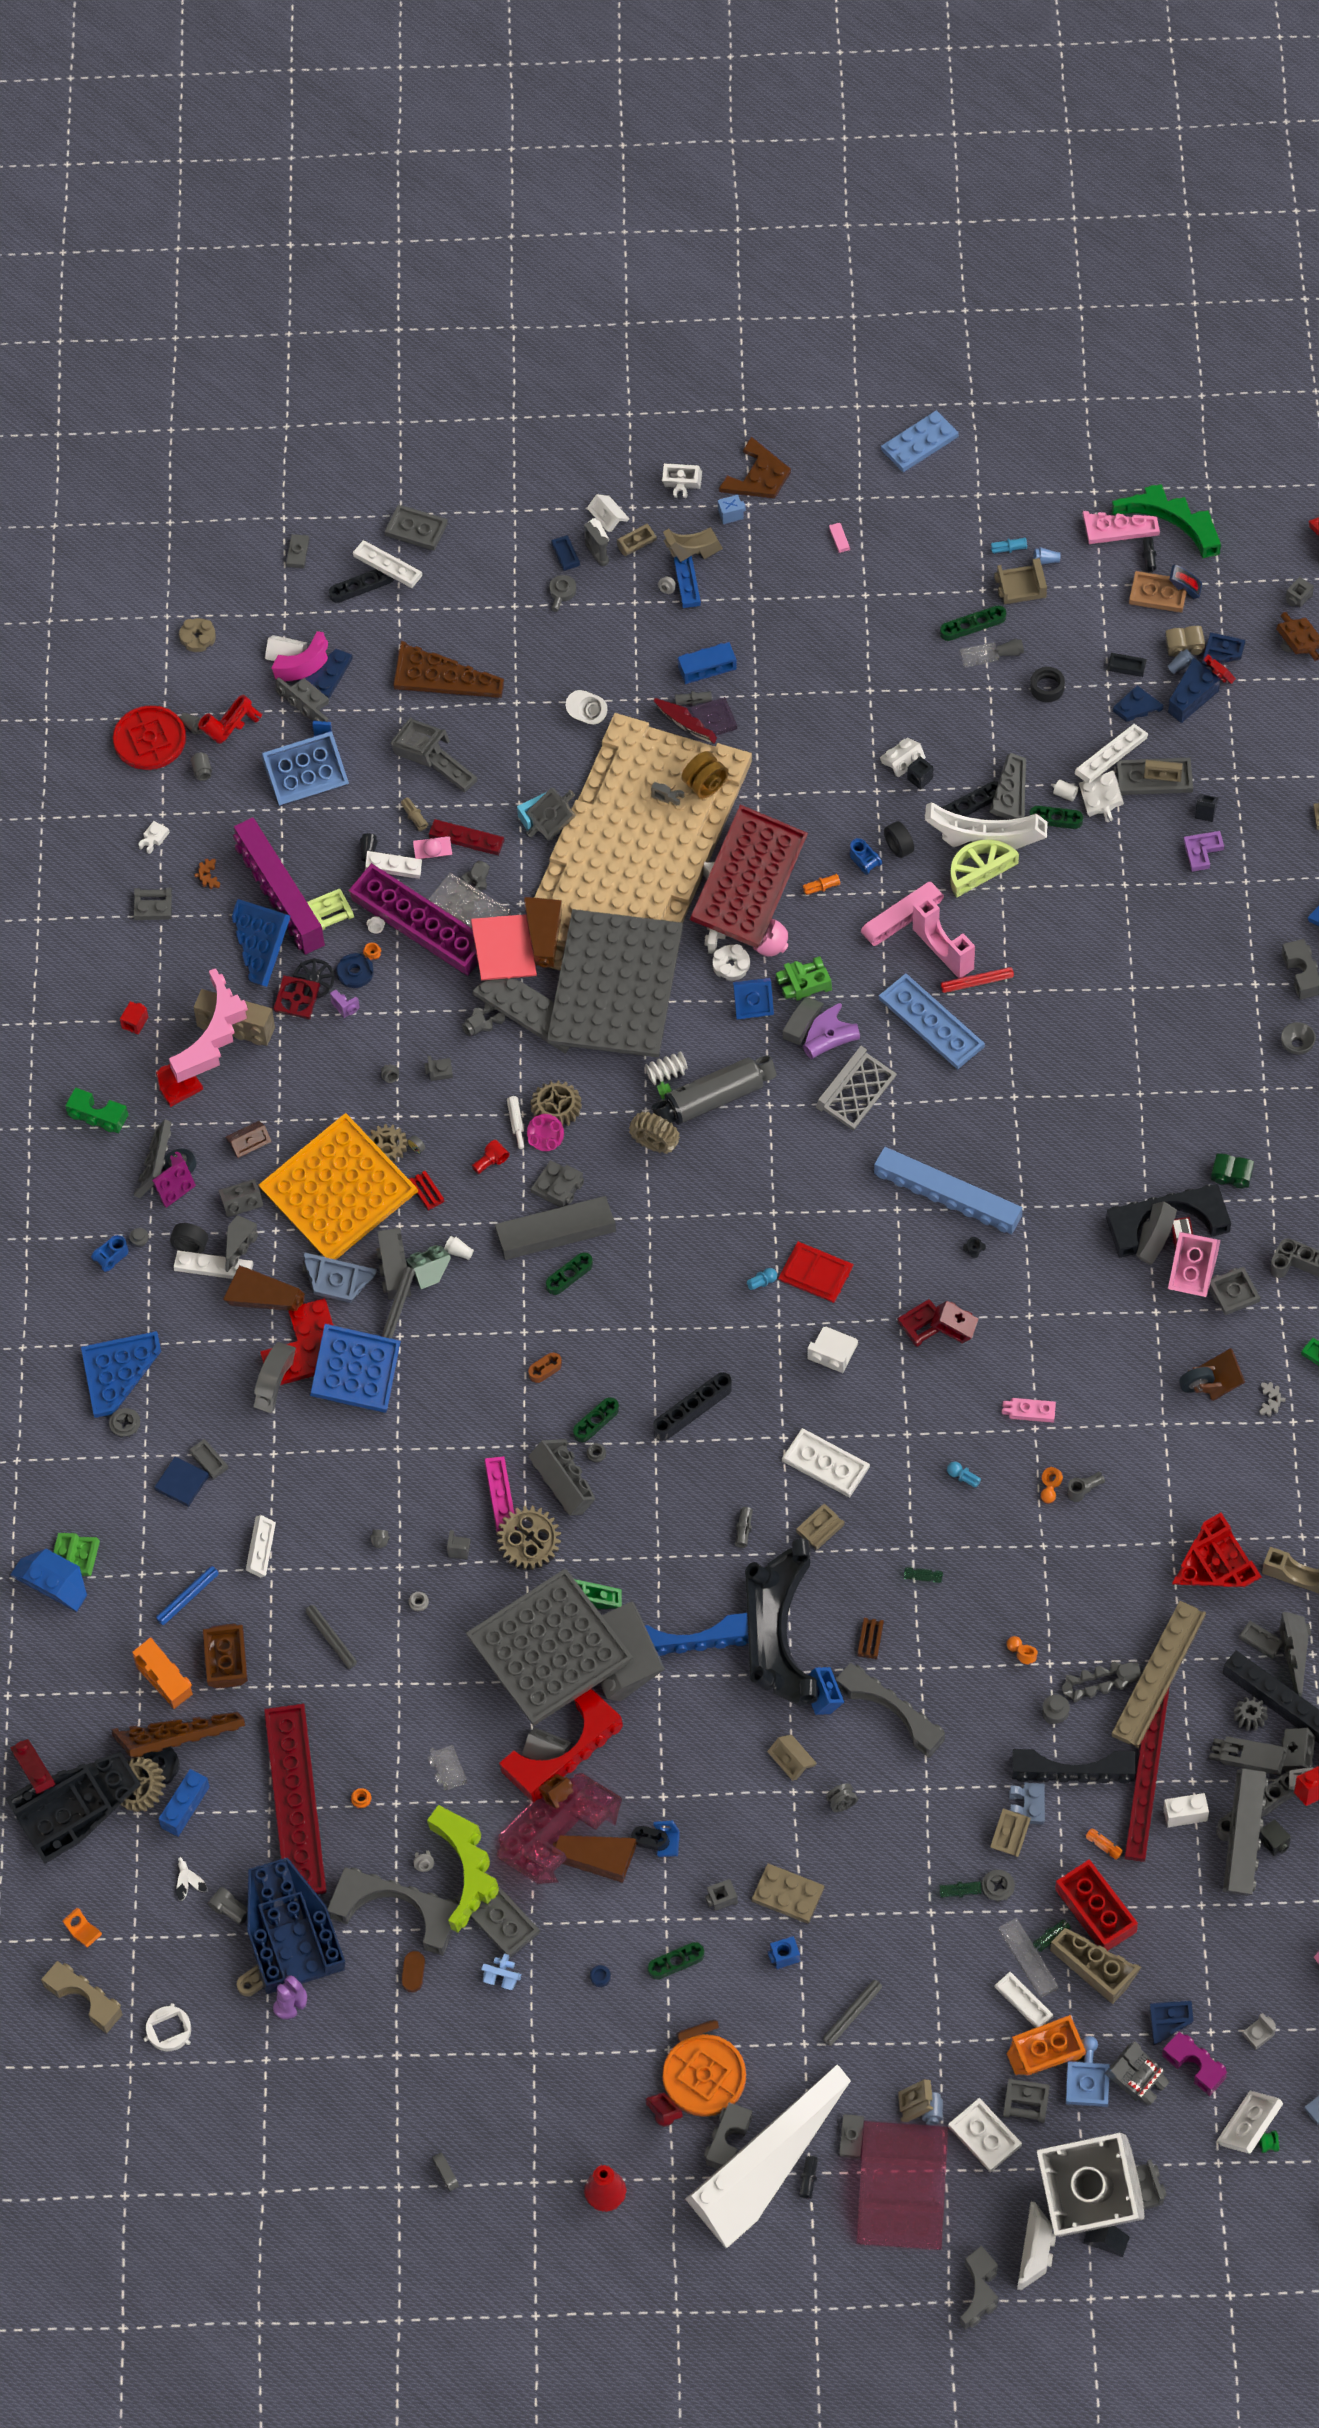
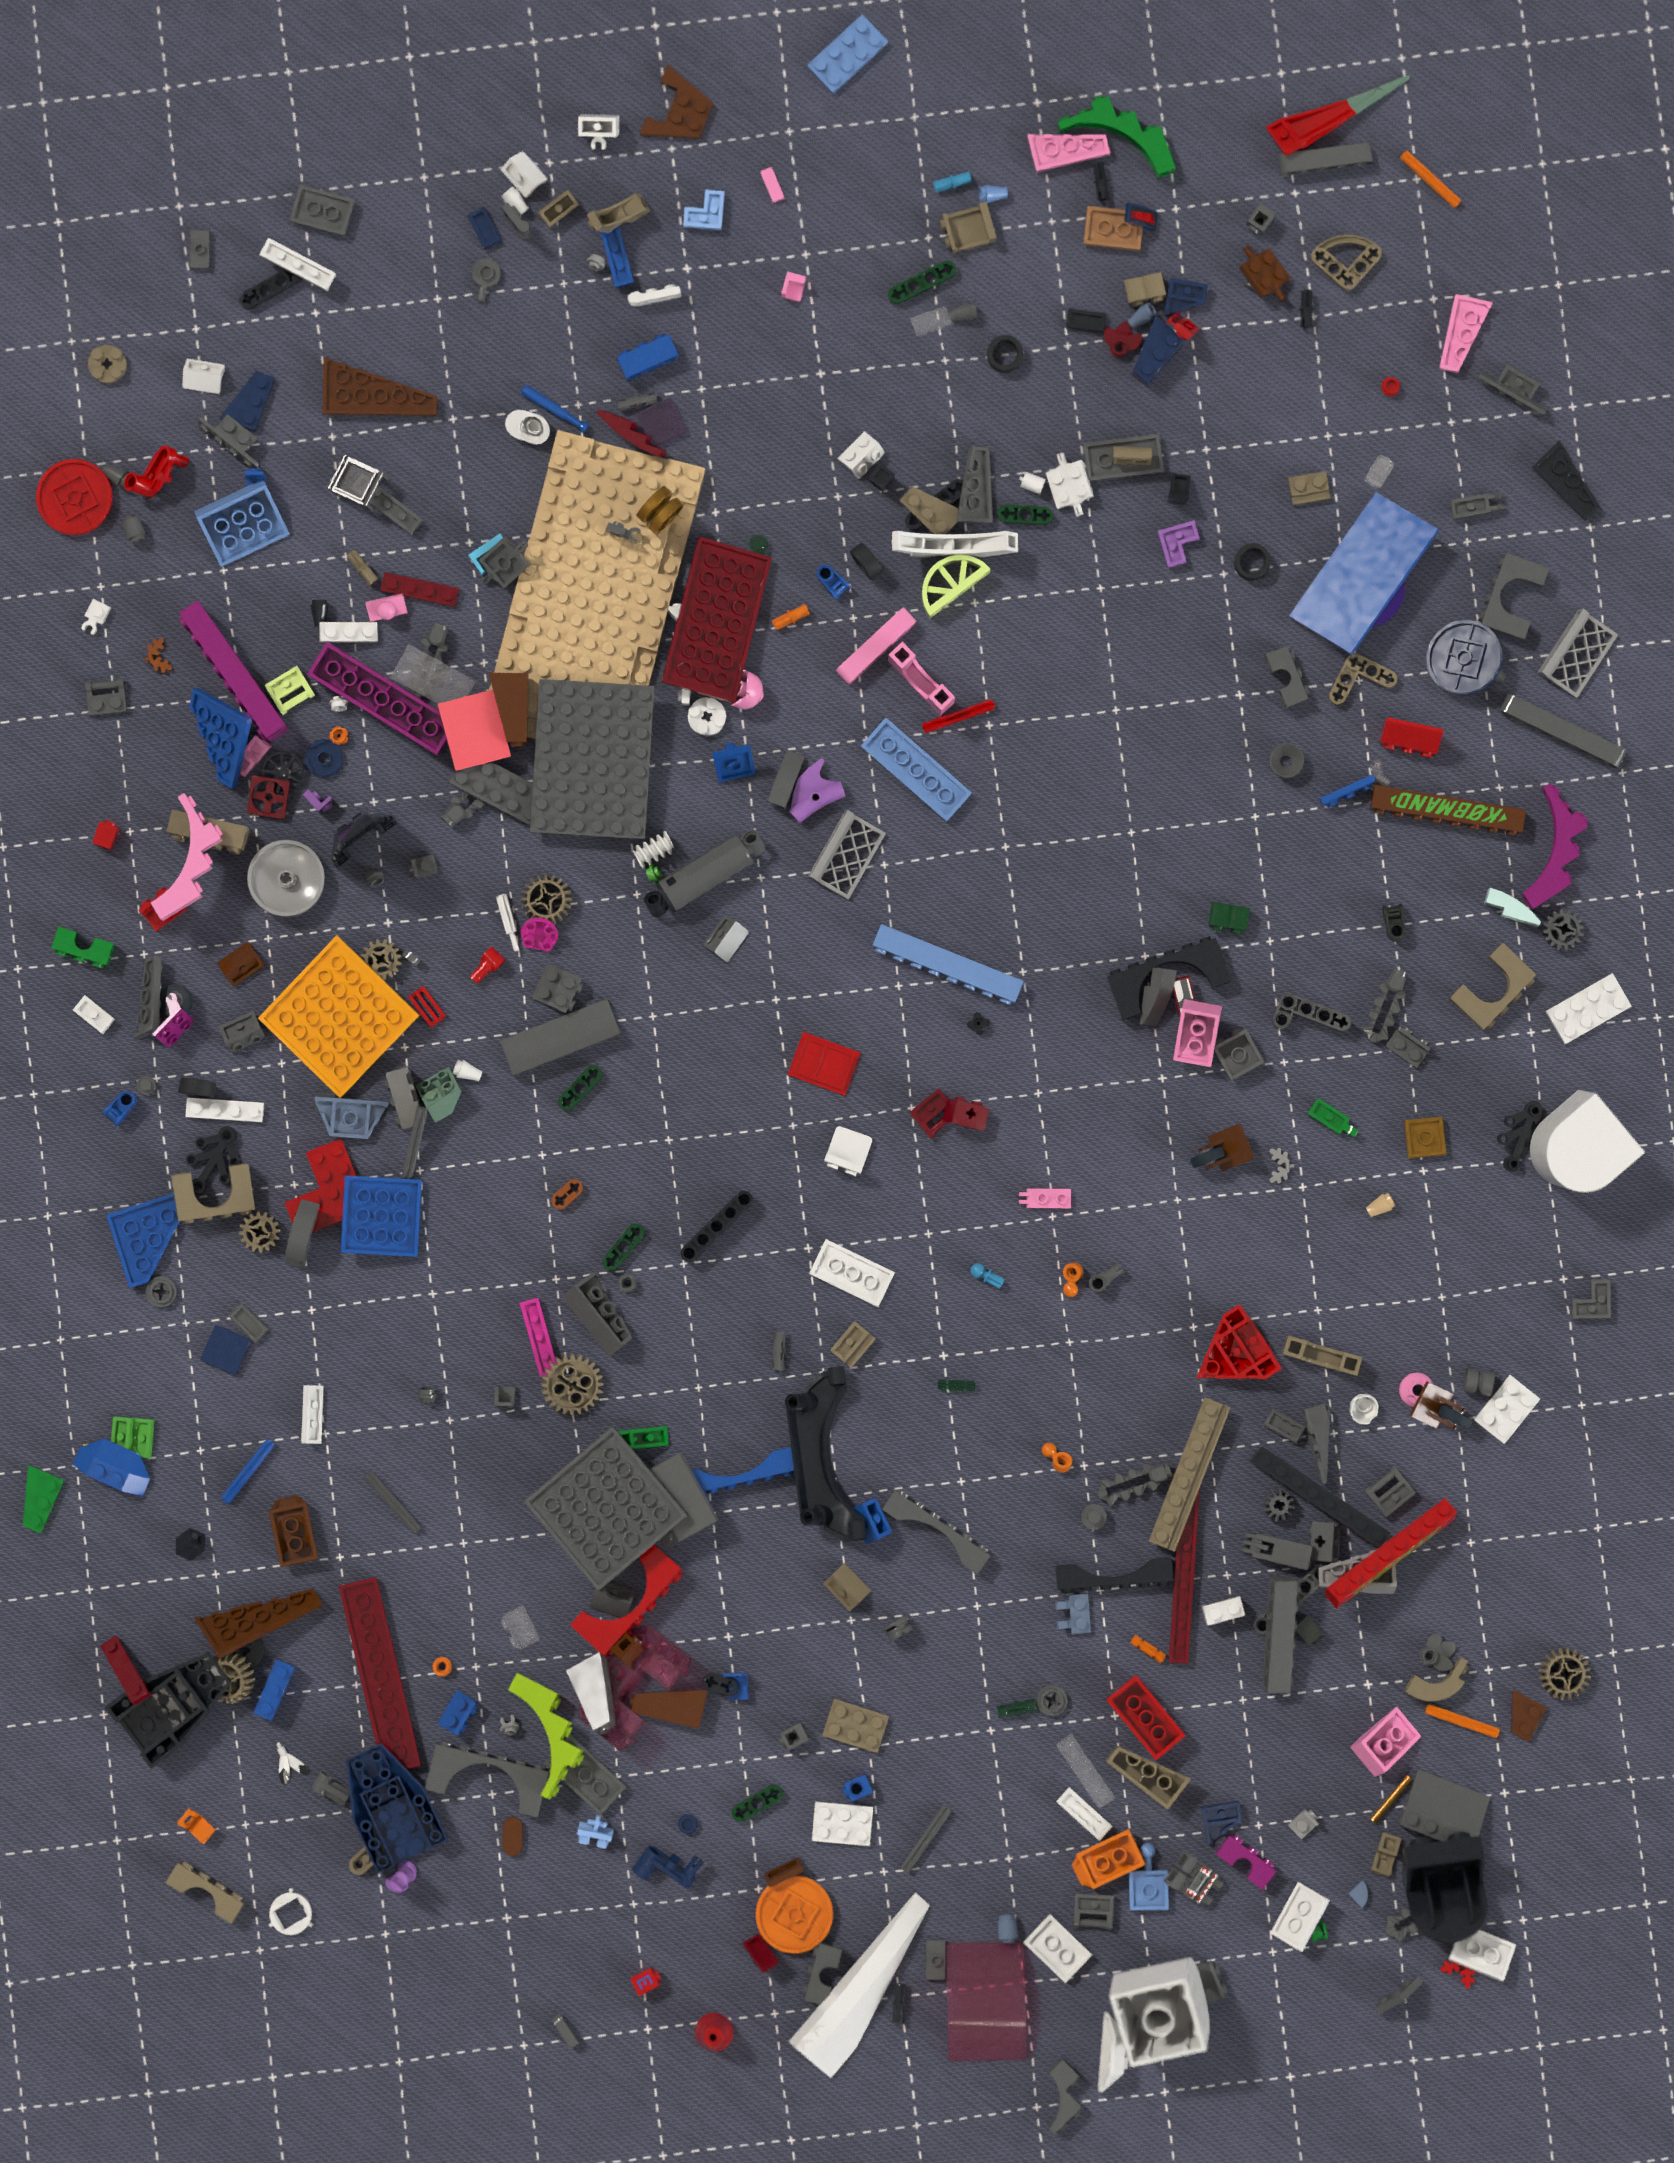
camera: 10 degrees left, 25 degrees up
orange wedge [132,1637,193,1709] -> none
reddish brown slope [223,1265,305,1311] -> none
dark grey slope [225,1215,258,1272] -> none
dark pink arch [272,631,328,681] -> none
light grey plate [409,1592,429,1611] -> none
dark tan gear [629,1112,680,1154] -> none
medium blue brick [718,495,746,524] -> none
dark azure axle [747,1268,777,1290] -> none
bright green hips [776,956,832,1001] -> none
reddish brown tile [858,1617,884,1659] -> none
dark tan plate [898,2079,933,2122] -> none
dark tan plate [990,1809,1031,1857] -> none
clear green pin [1033,1919,1071,1952] -> none
white plate [1075,724,1148,784] -> none
dark blue wing [1113,685,1164,722] -> none
none -> white plate [73,995,115,1034]
none -> dark tan arch [171,1163,255,1224]
none -> black panel [176,1528,205,1560]
none -> black plant [186,1126,241,1194]
none -> dark tan gear [239,1211,281,1253]
none -> bright pink slope [240,734,272,777]
none -> light grey dish [247,840,325,917]
none -> black wedge [331,811,398,868]
none -> blue bracket [437,1690,478,1736]
none -> blue piece [521,385,589,433]
none -> slope [566,1652,616,1735]
none -> white hinge [628,284,681,306]
none -> red brick [630,1966,662,1996]
none -> dark blue piece [632,1845,704,1888]
none -> light blue plate [683,190,724,230]
none -> panel [703,914,749,962]
none -> clear green plate [749,535,768,554]
none -> bright pink panel [781,272,806,302]
none -> white plate [812,1801,873,1846]
none -> dark tan wing [899,486,958,534]
none -> dark red plate [1104,321,1142,358]
none -> black tyre [1234,543,1271,581]

